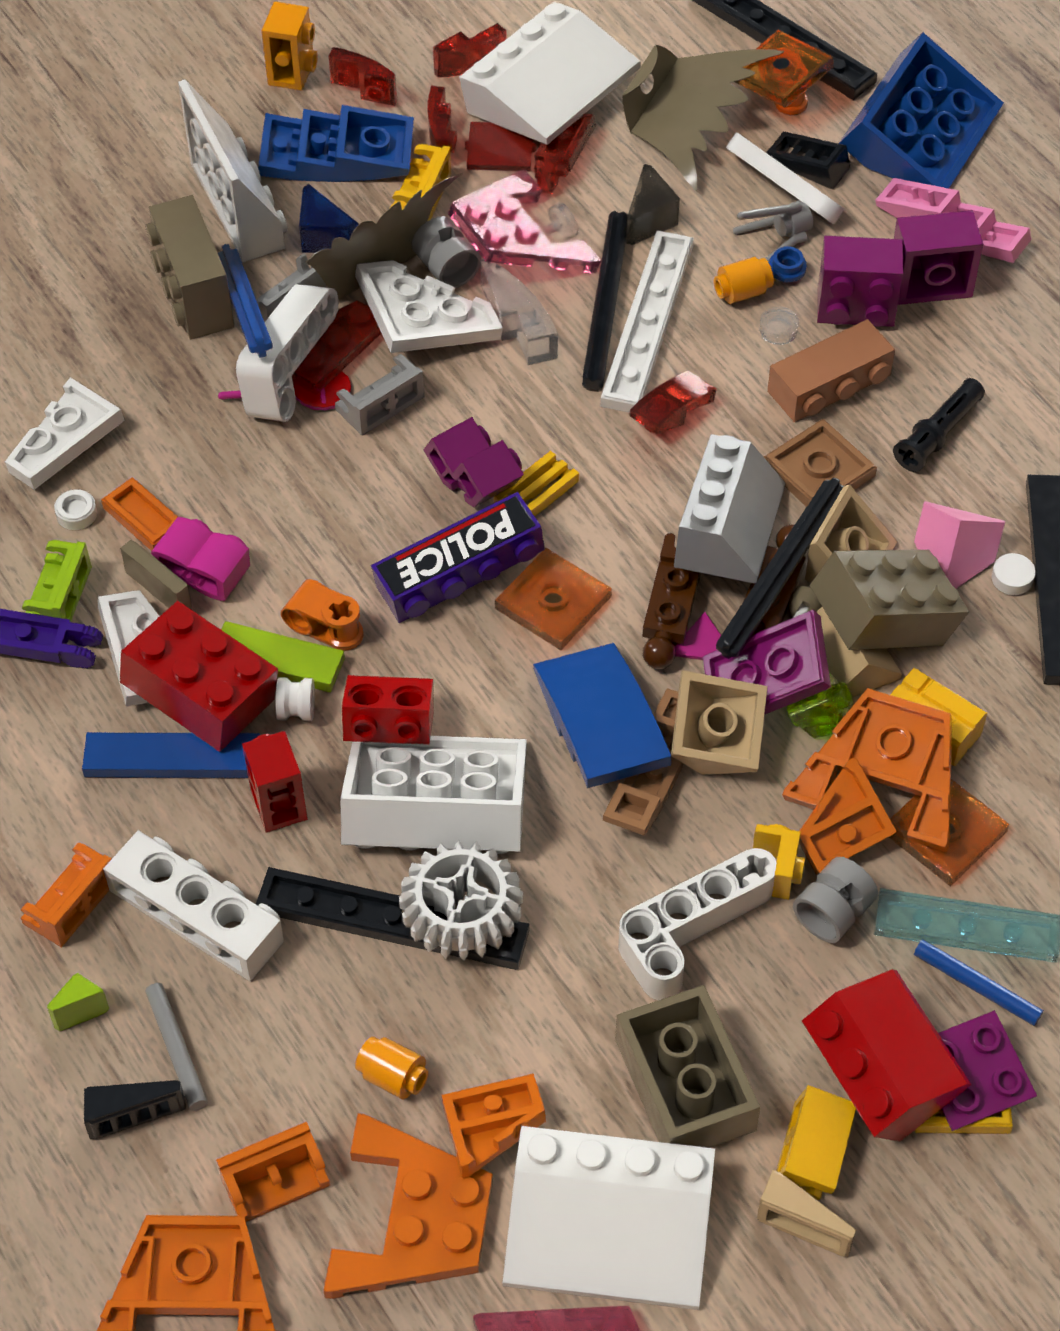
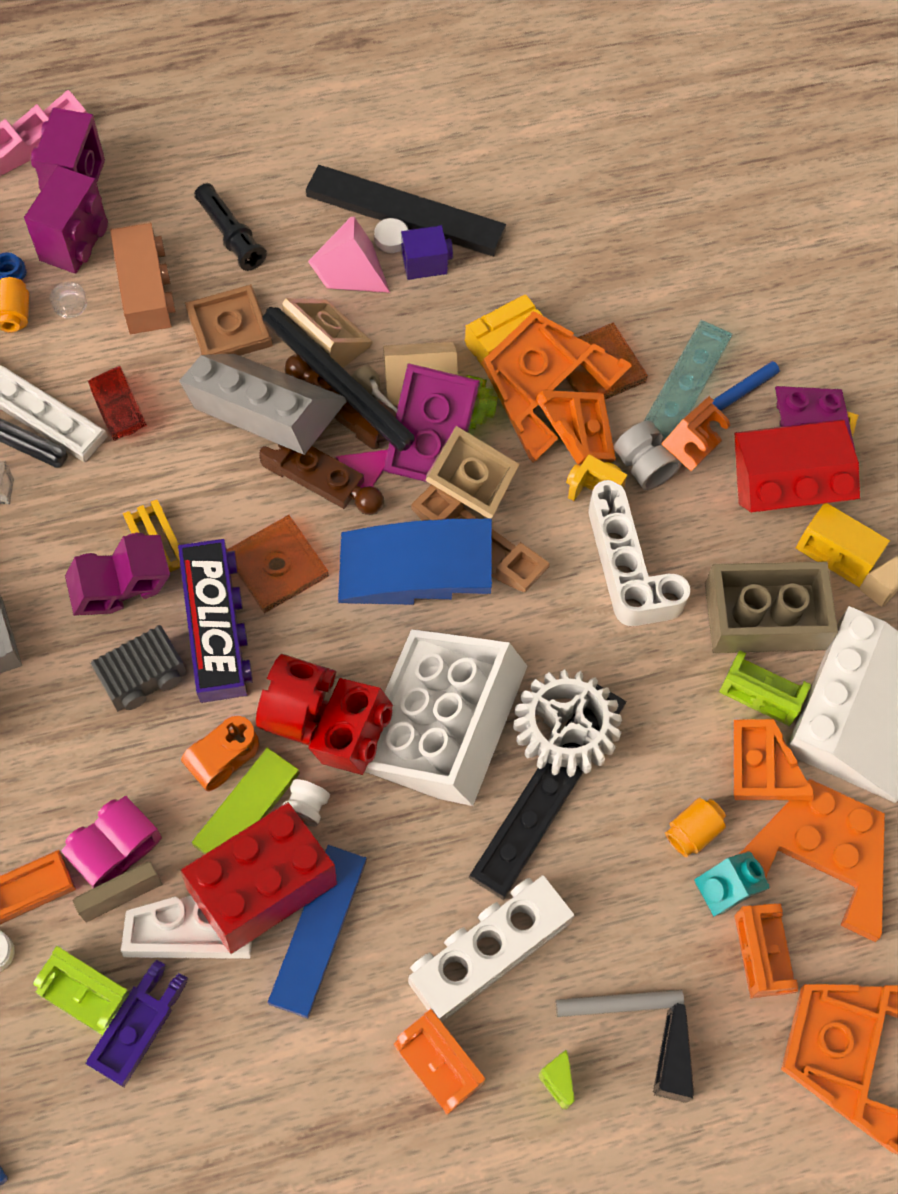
camera: 75 degrees left, 10 degrees up
red brick [242,731,308,833] -> none
dark tan brick [809,549,969,650] -> none
none -> dark grey brick [91,625,187,712]
none -> red brick [256,654,336,746]
none -> dark purple brick [401,225,453,280]
none -> orange hinge [661,396,730,471]
none -> teal bracket [694,852,770,917]
none -> lime hinge [719,650,811,727]

